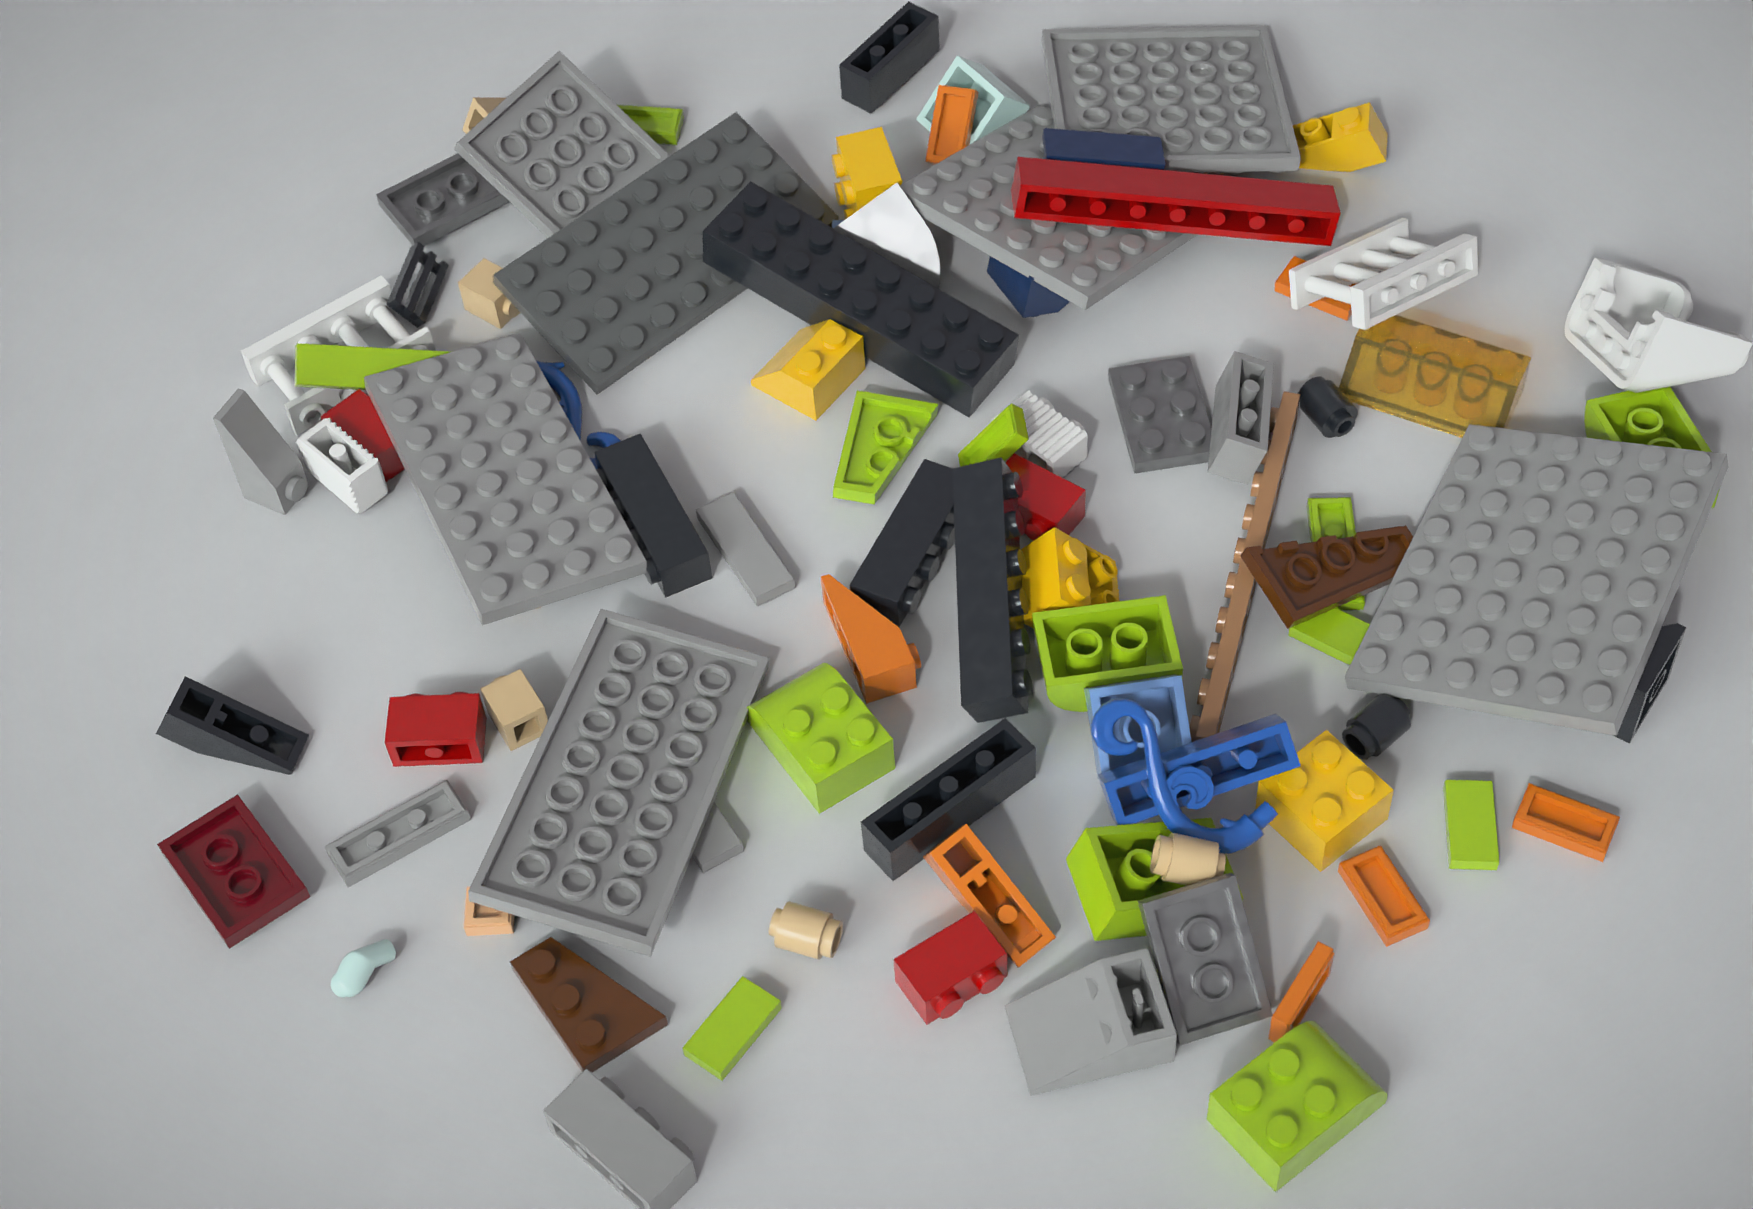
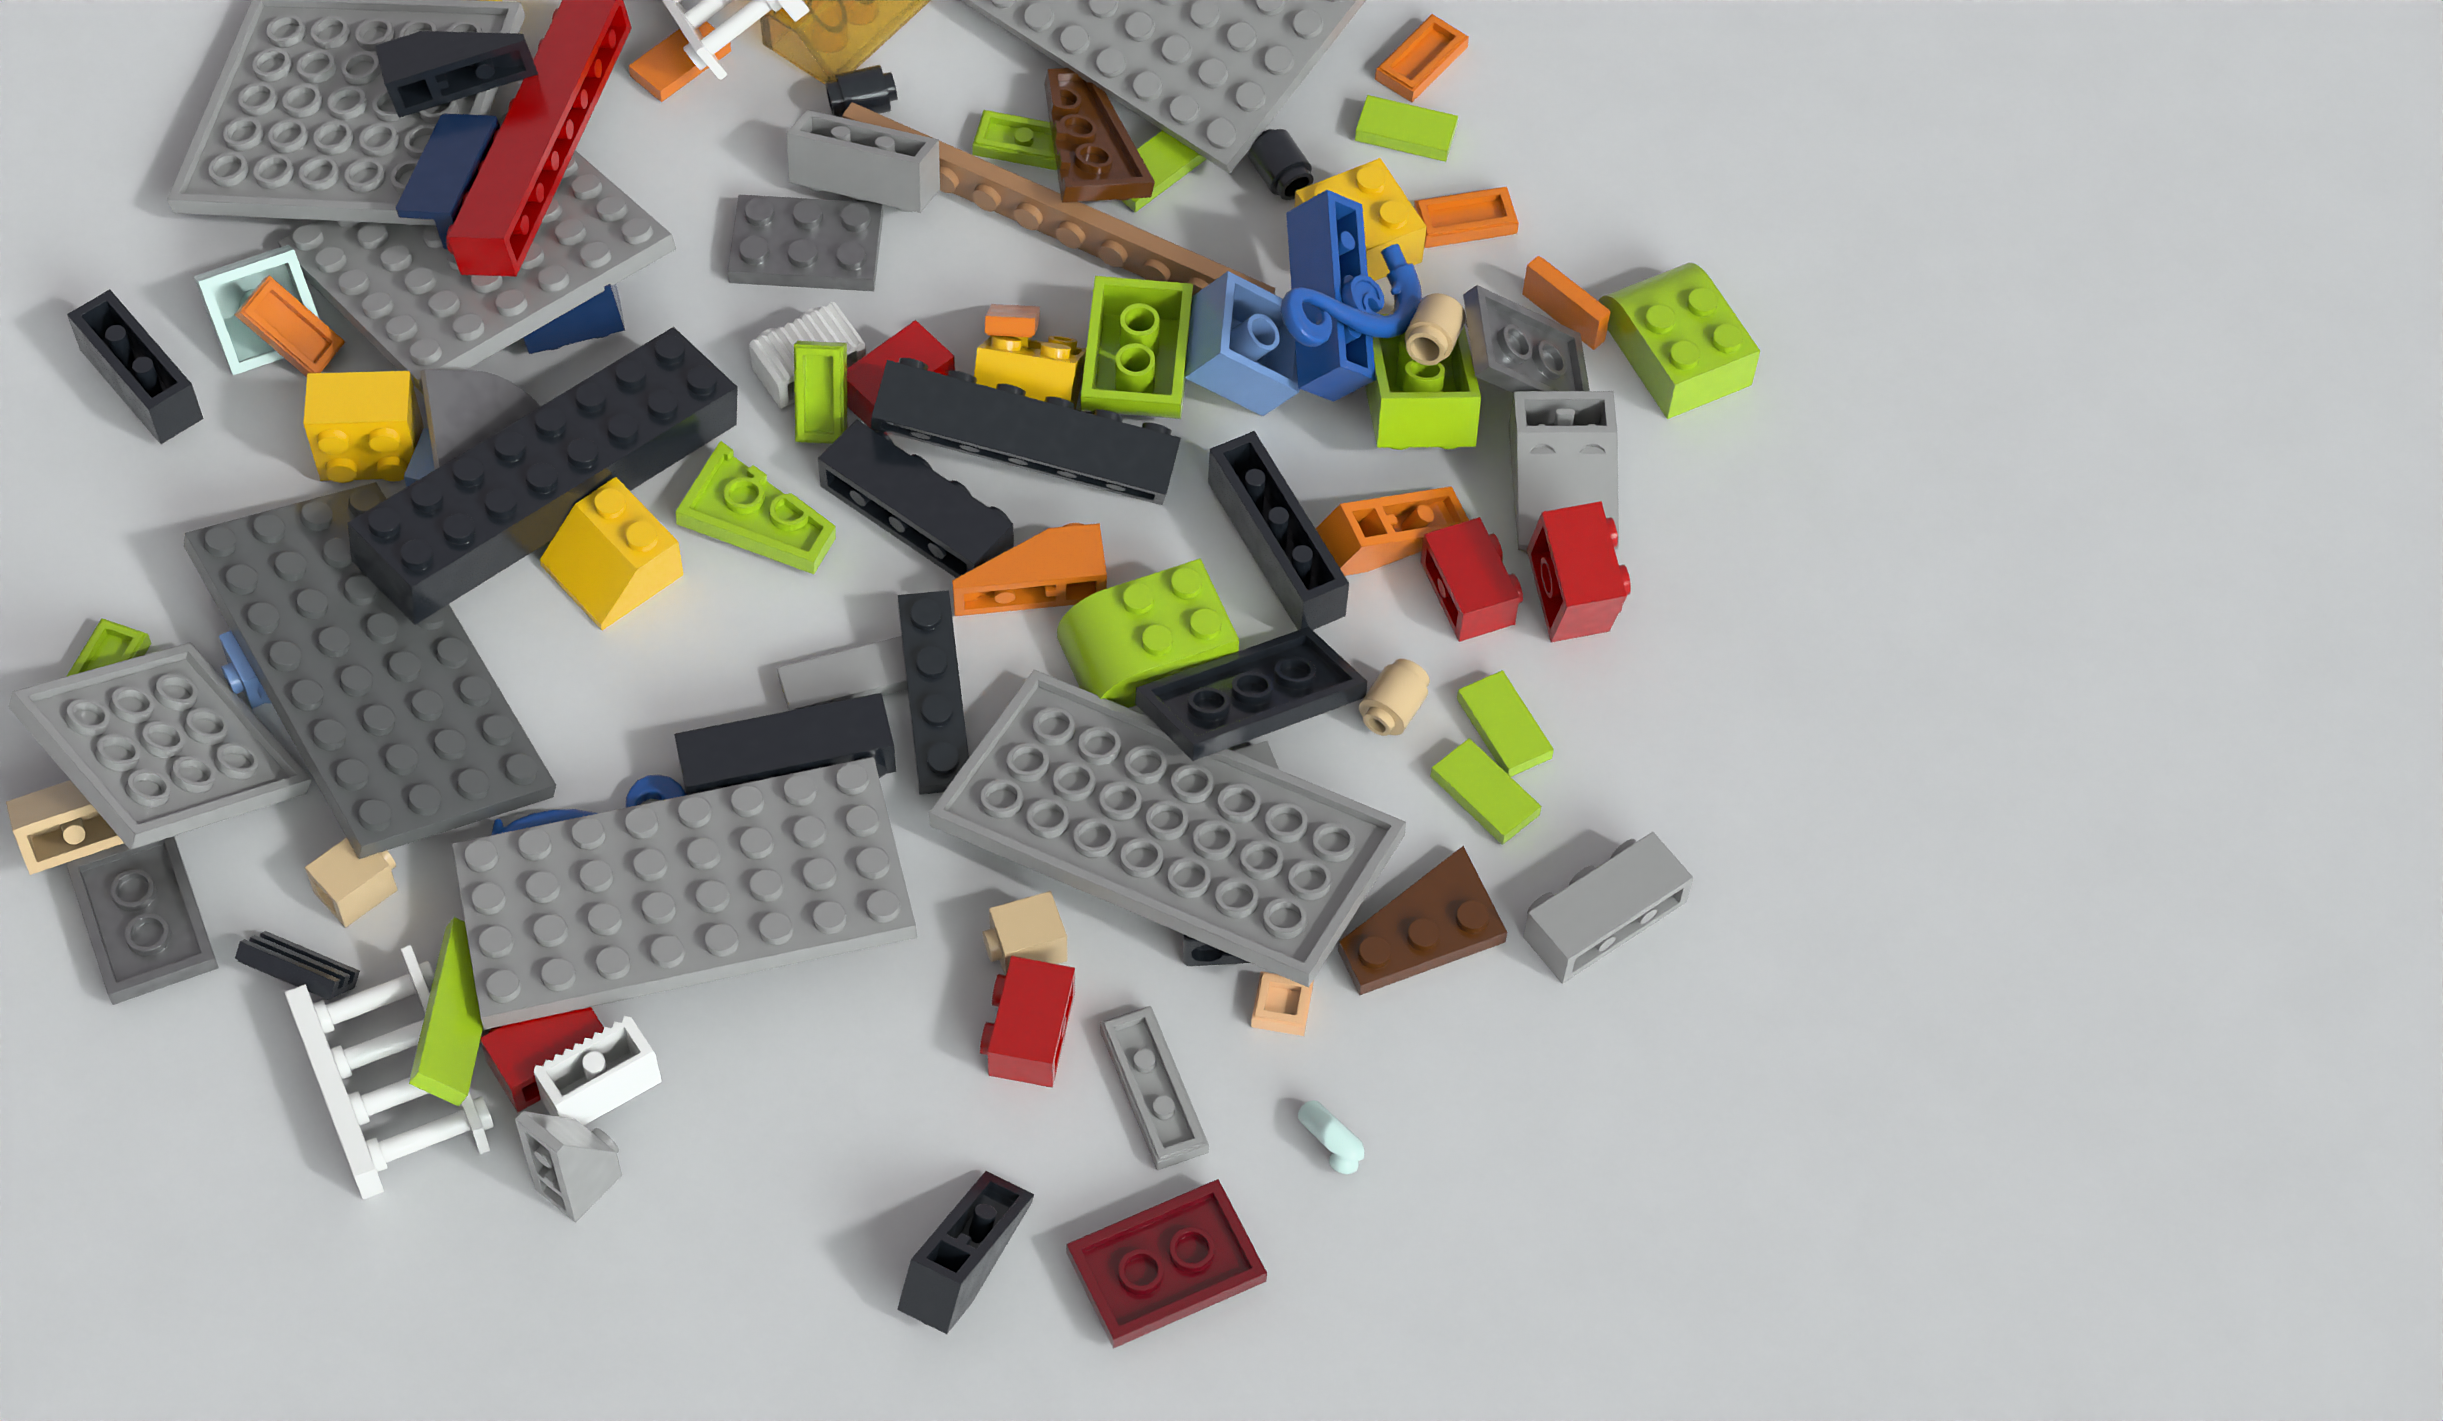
camera: 85 degrees left, 5 degrees up
none -> black slope [375,31,538,118]
none -> black plate [898,590,969,795]
none -> orange tile [985,304,1040,338]
none -> black plate [1135,627,1368,761]
none -> lime tile [1457,670,1554,777]
none -> red brick [1526,501,1631,643]

